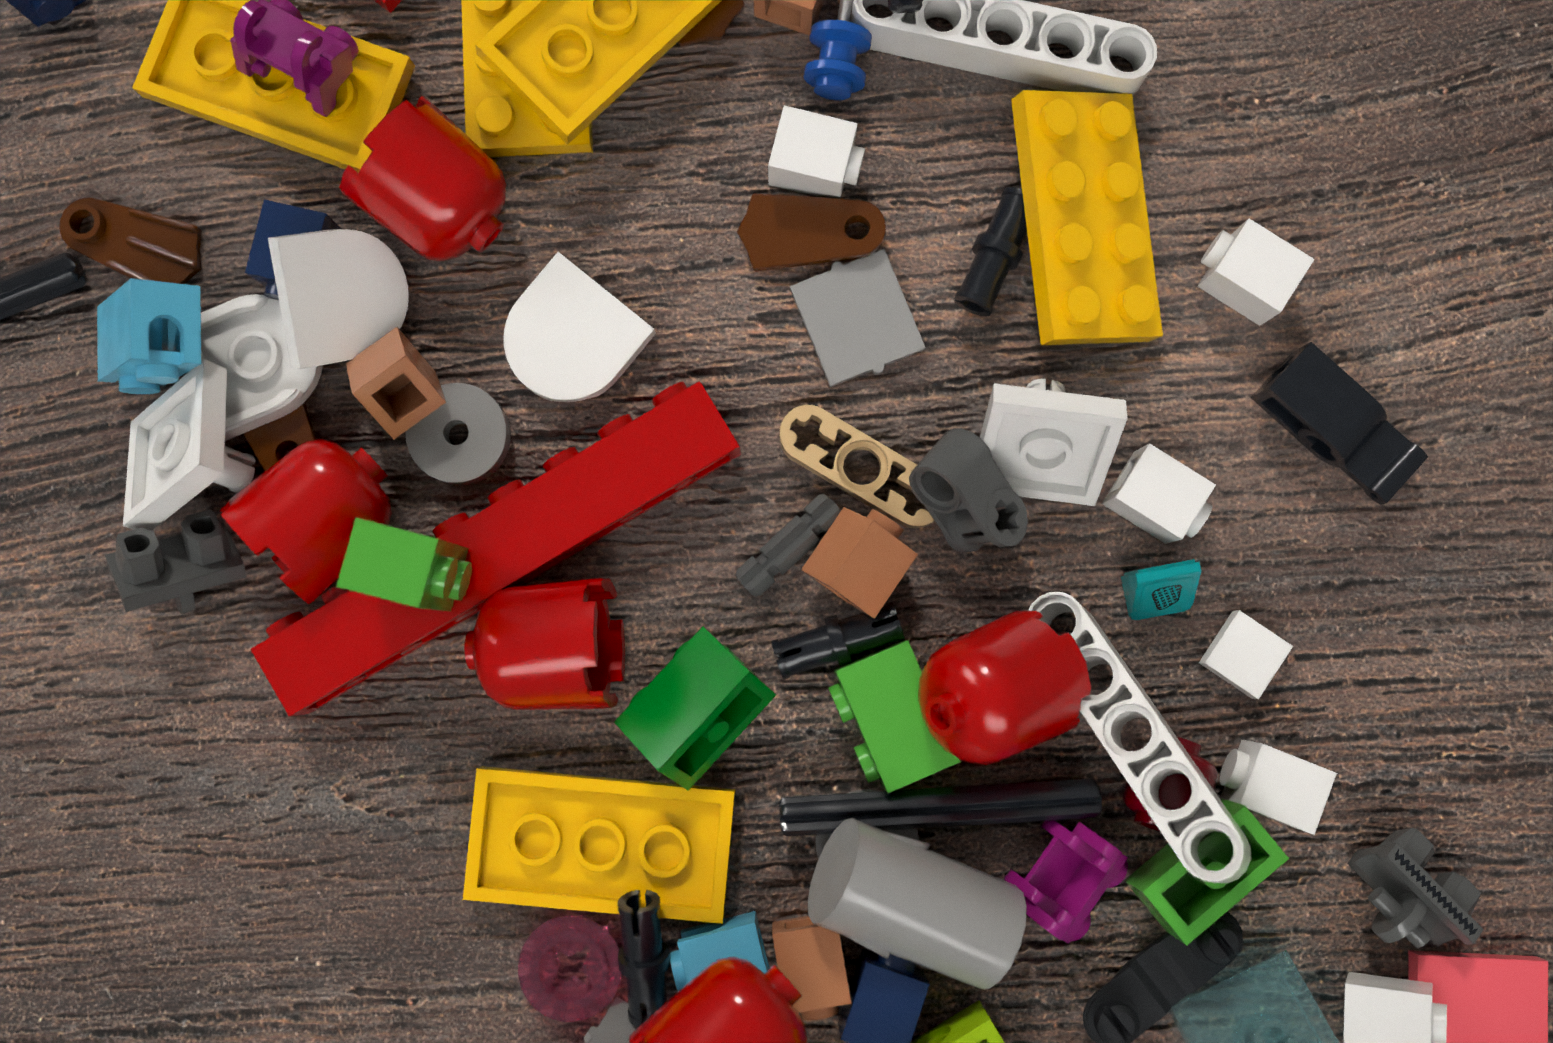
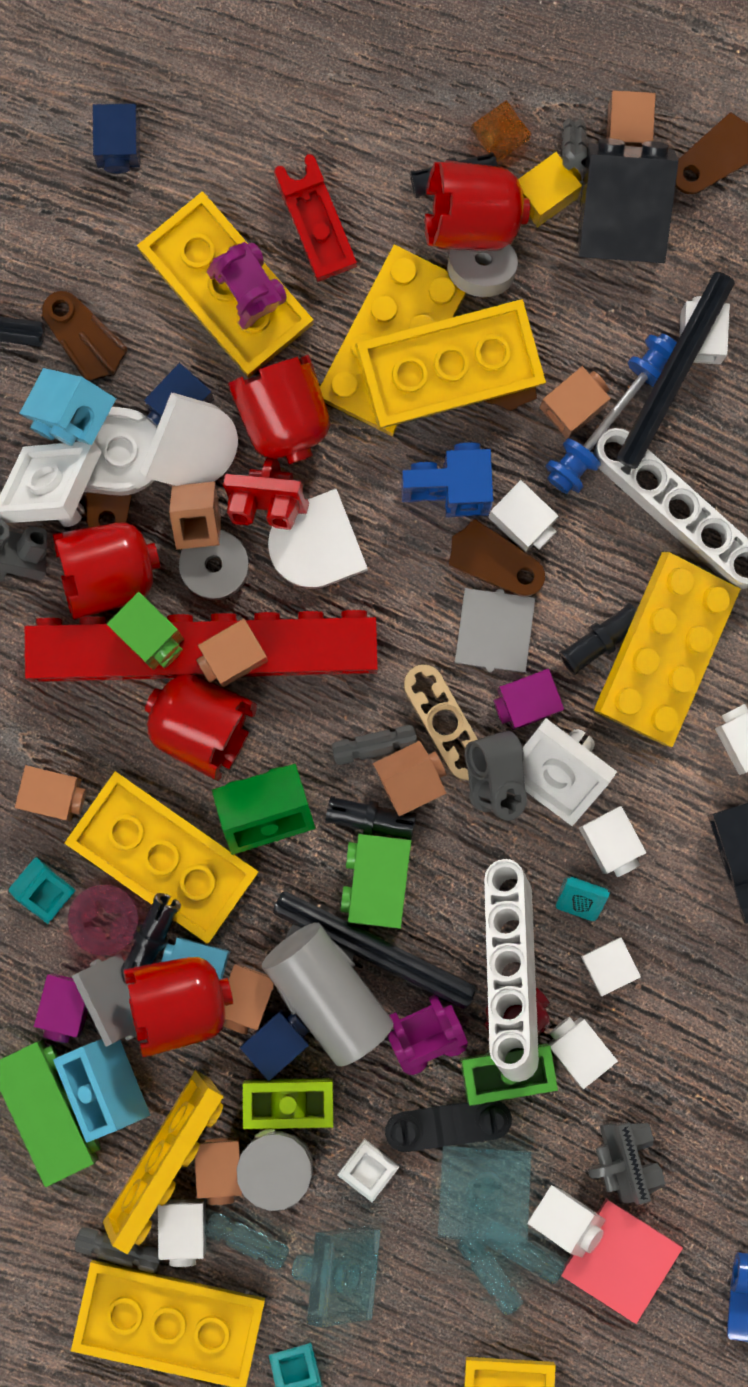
camera: 25 degrees right, 0 degrees up
red cylinder [918,611,1091,764] -> none
none -> teal slope [9,857,76,924]
none -> nougat brick [15,765,86,822]
none -> nougat brick [196,619,268,687]
none -> red hips [223,458,309,530]
none -> blue brick [401,443,493,517]
none -> magenta brick [493,669,564,731]

